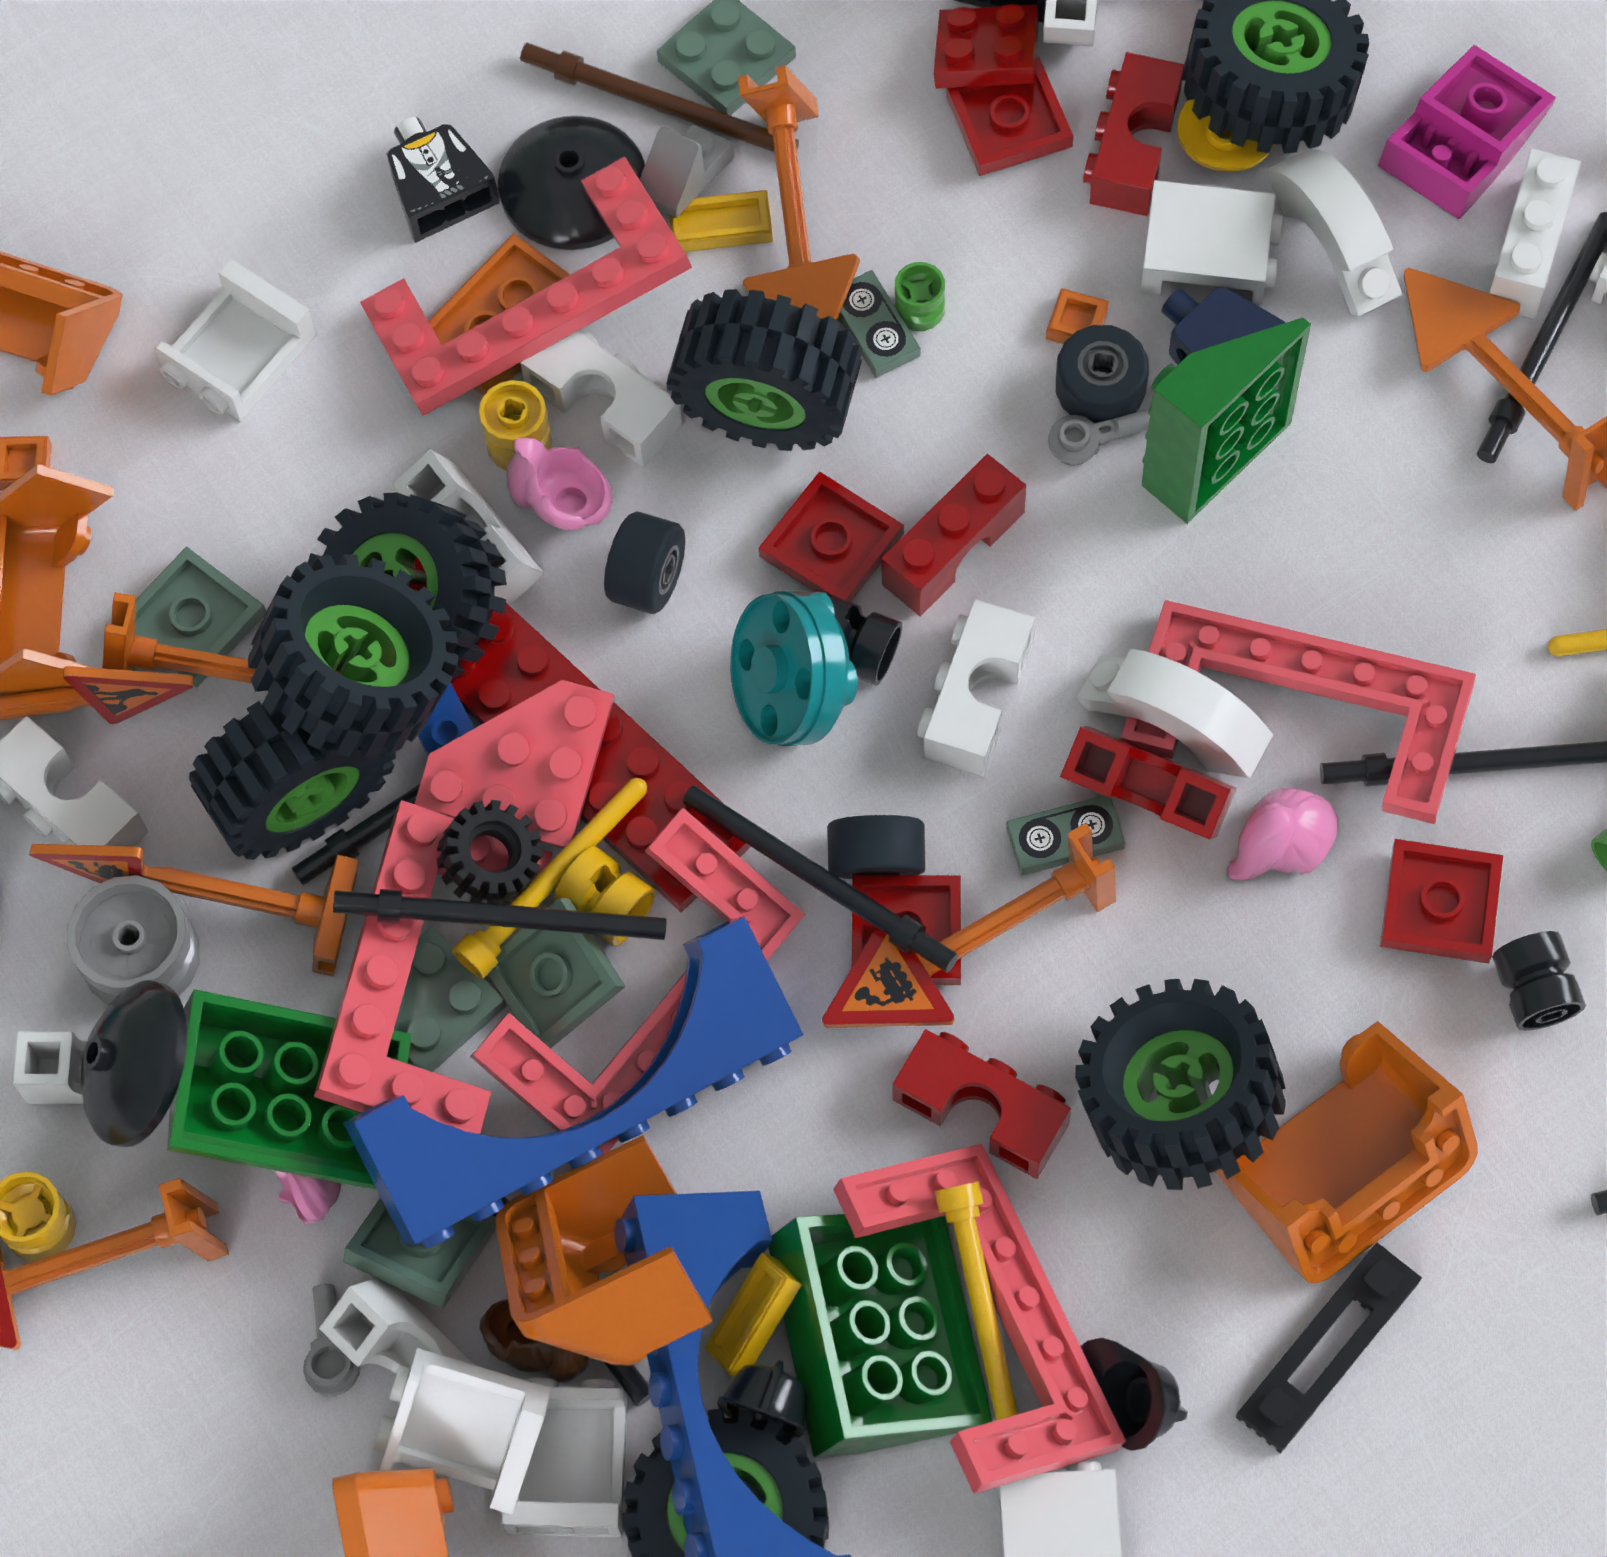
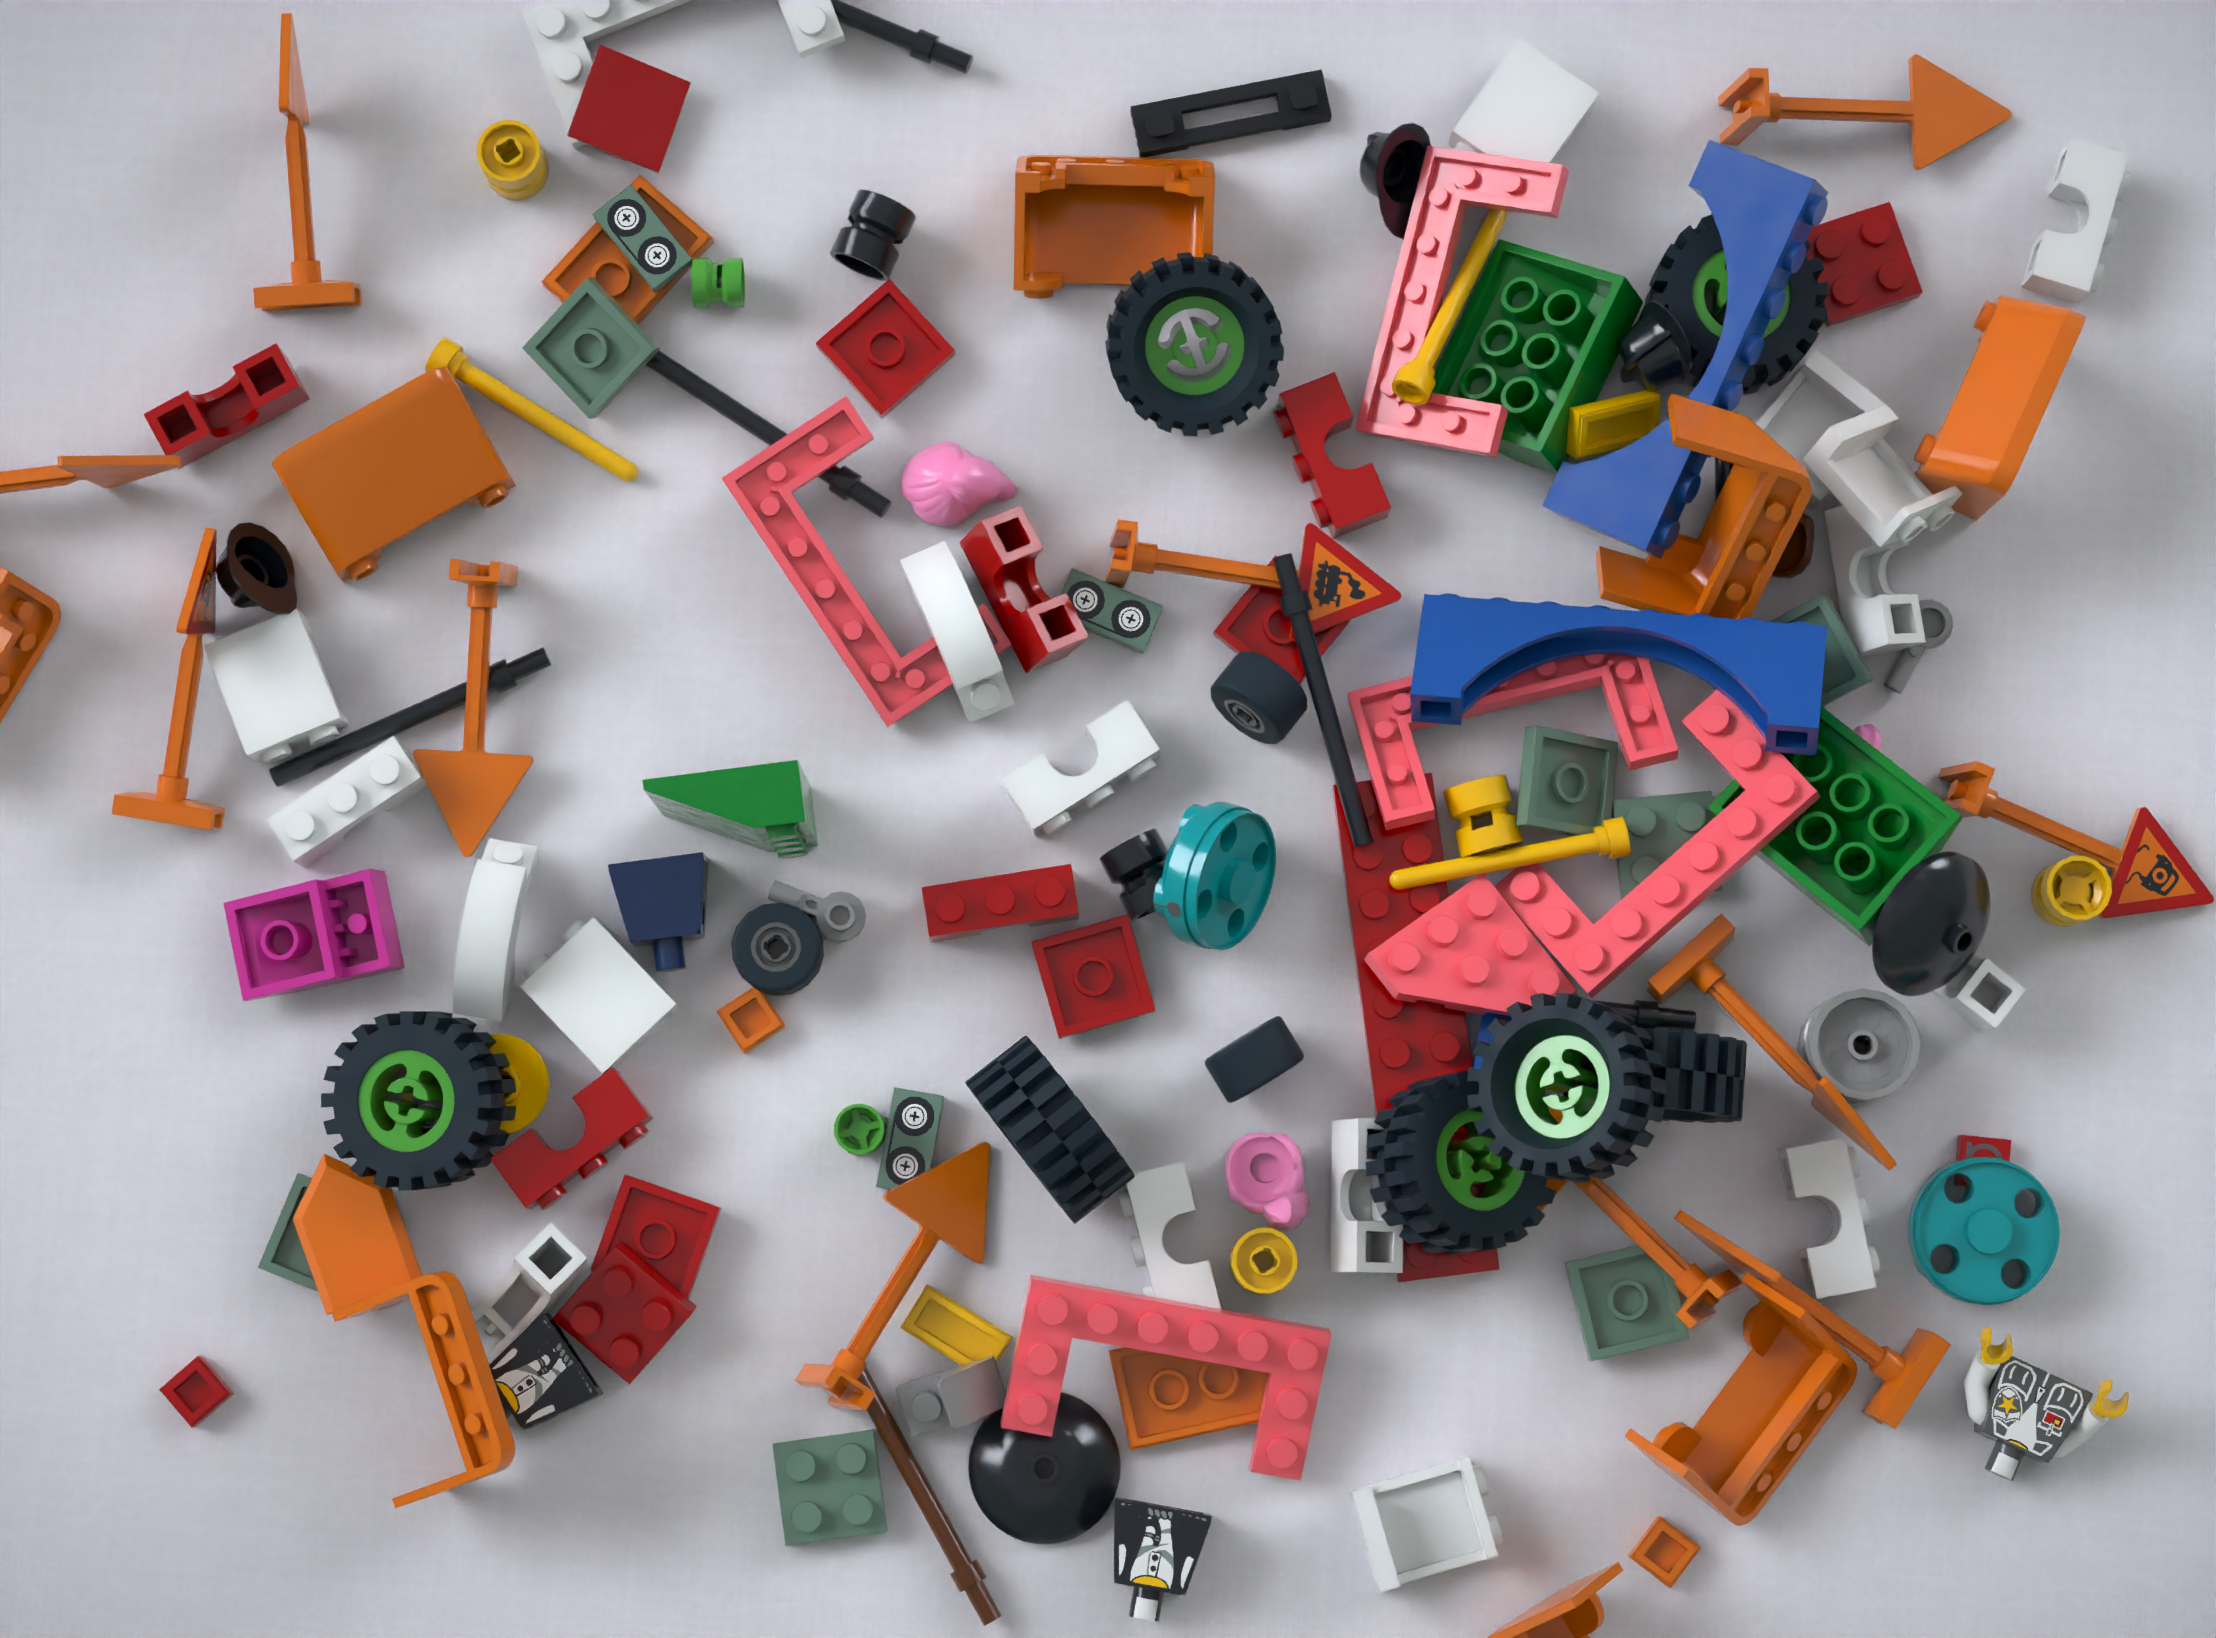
camera: 150 degrees left, 15 degrees up
black bar [333,889,666,940] -> none
black tyre [436,800,543,904] -> none

